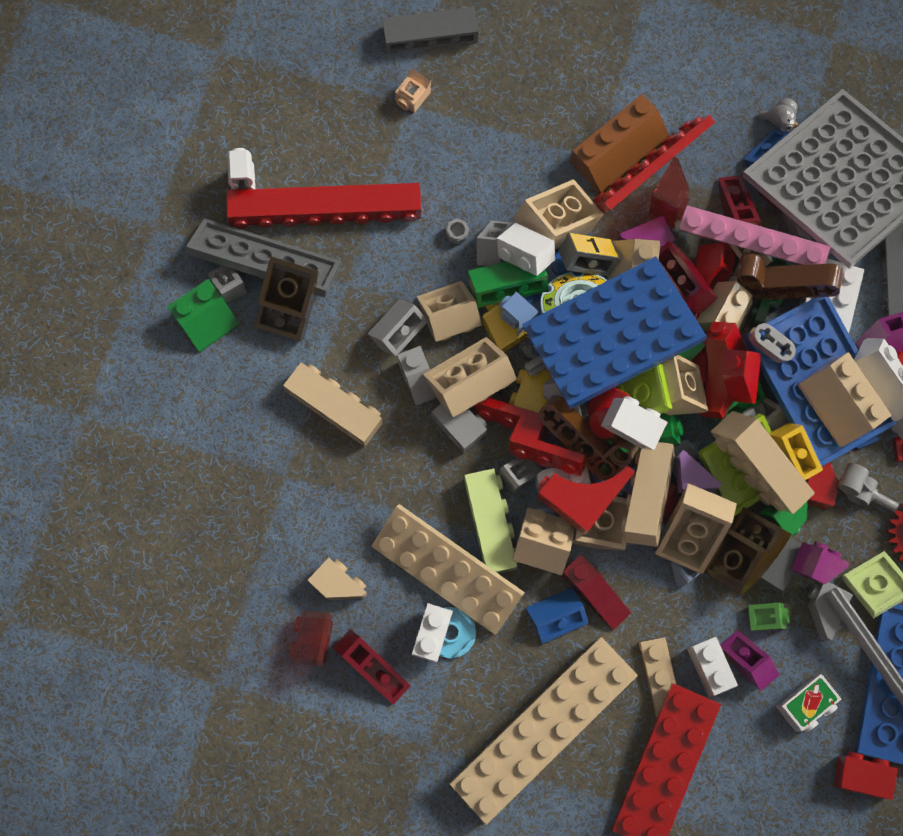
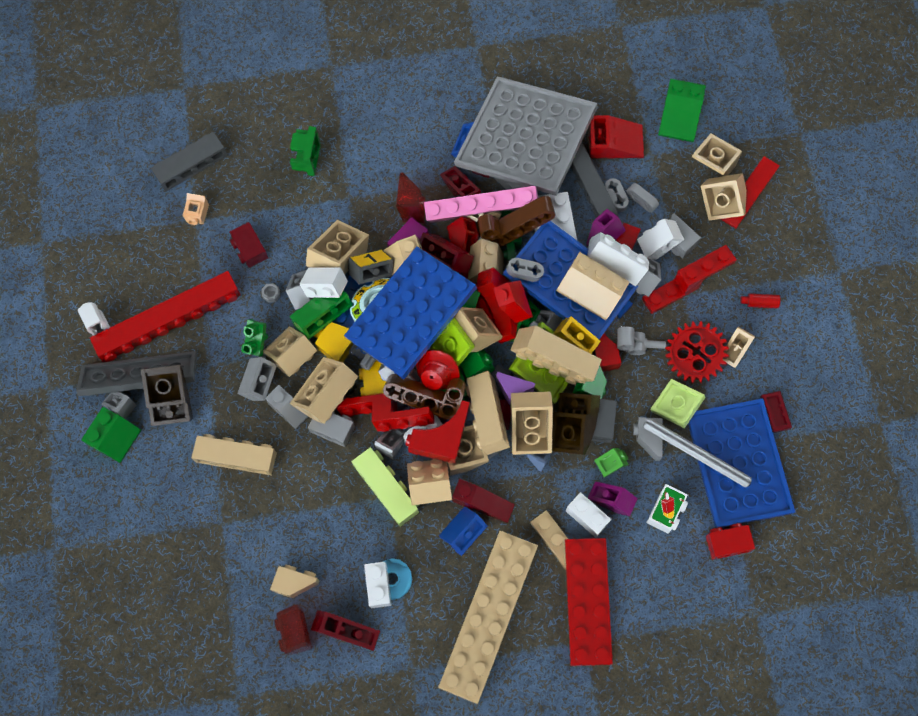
camera: 15 degrees left, 5 degrees down
tan plate [371,504,525,635] -> none
medium blue window [499,292,538,337] -> none
dark orange slope [569,94,669,193] -> none
red plate [592,115,715,213] -> none
white brick [601,396,667,450] -> none
light grey animal [758,98,798,132] -> none
magenta slope [791,541,849,584] -> none
none -> dark red brick [229,222,268,268]
none -> green hips [241,319,268,357]
none -> green panel [290,126,321,176]

